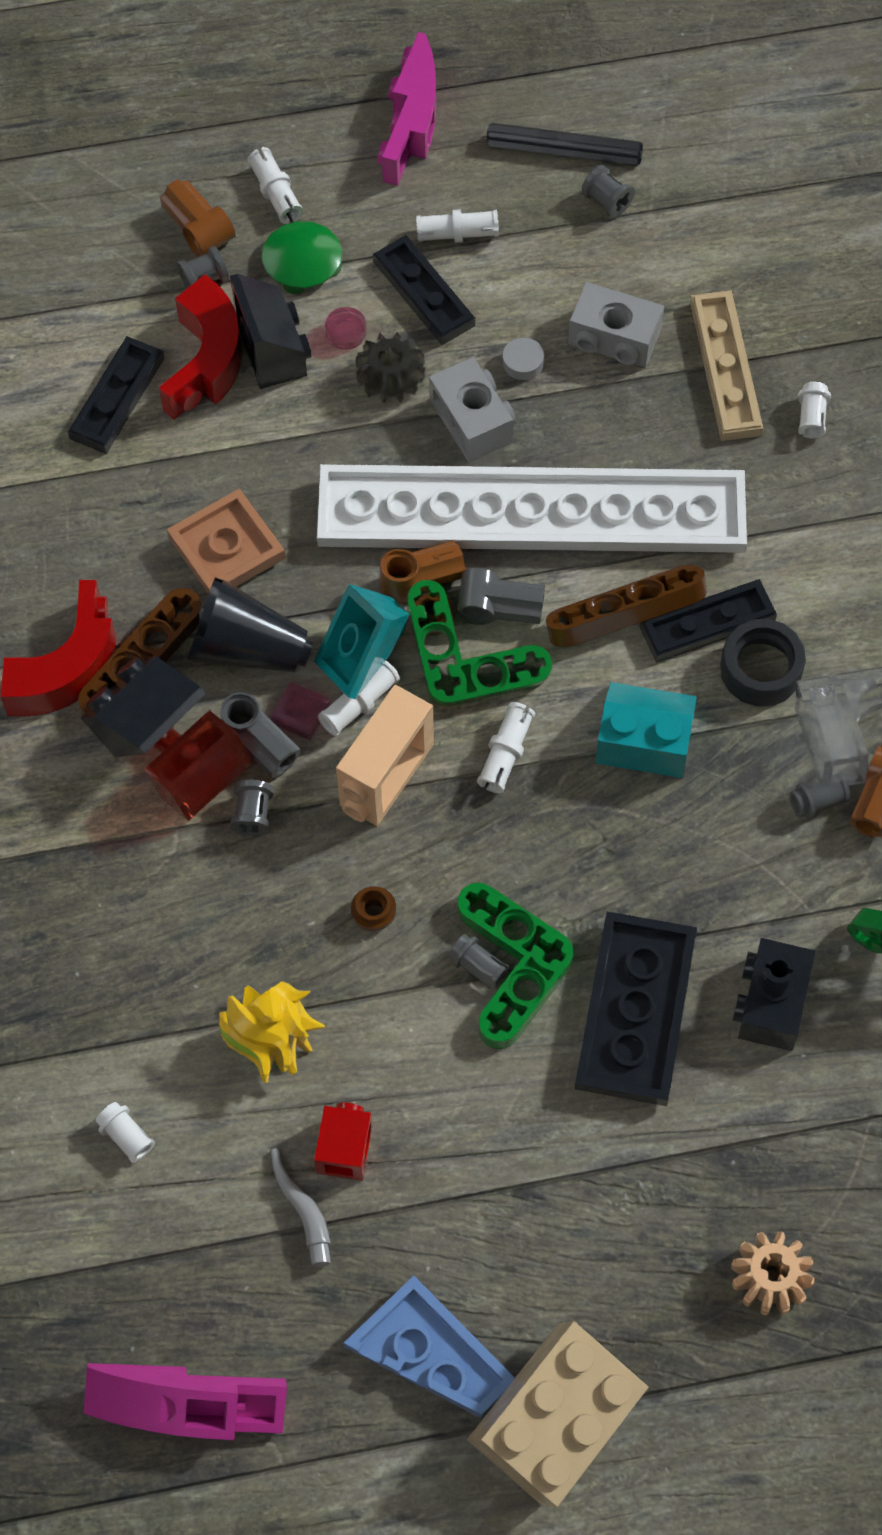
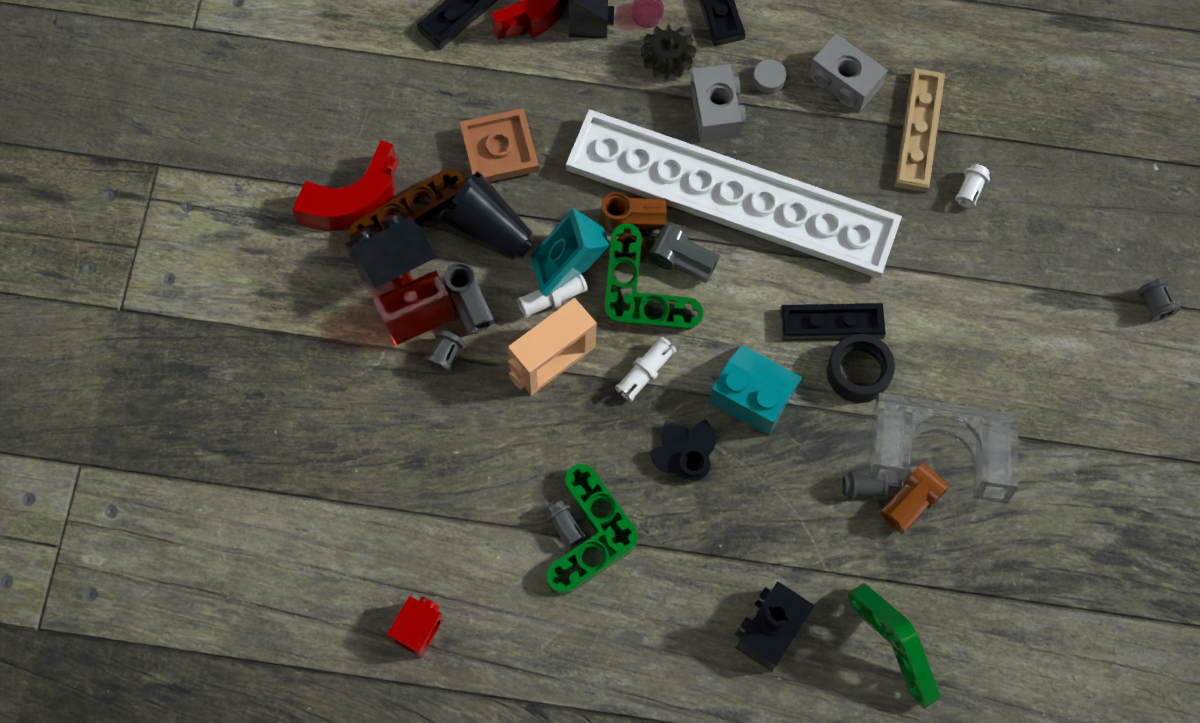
camera: 15 degrees right, 5 degrees up
white pin [96,1102,155,1163] -> none
yellow hair [219,981,325,1083] -> none
clear pink tile [270,682,330,741] -> none
light grey animal [271,1148,331,1267] -> none
reddish brown plate [351,886,396,931] -> none
reddish brown beam [546,565,707,647] -> none
black plate [575,911,697,1106] -> none
none -> black plate [649,419,716,482]

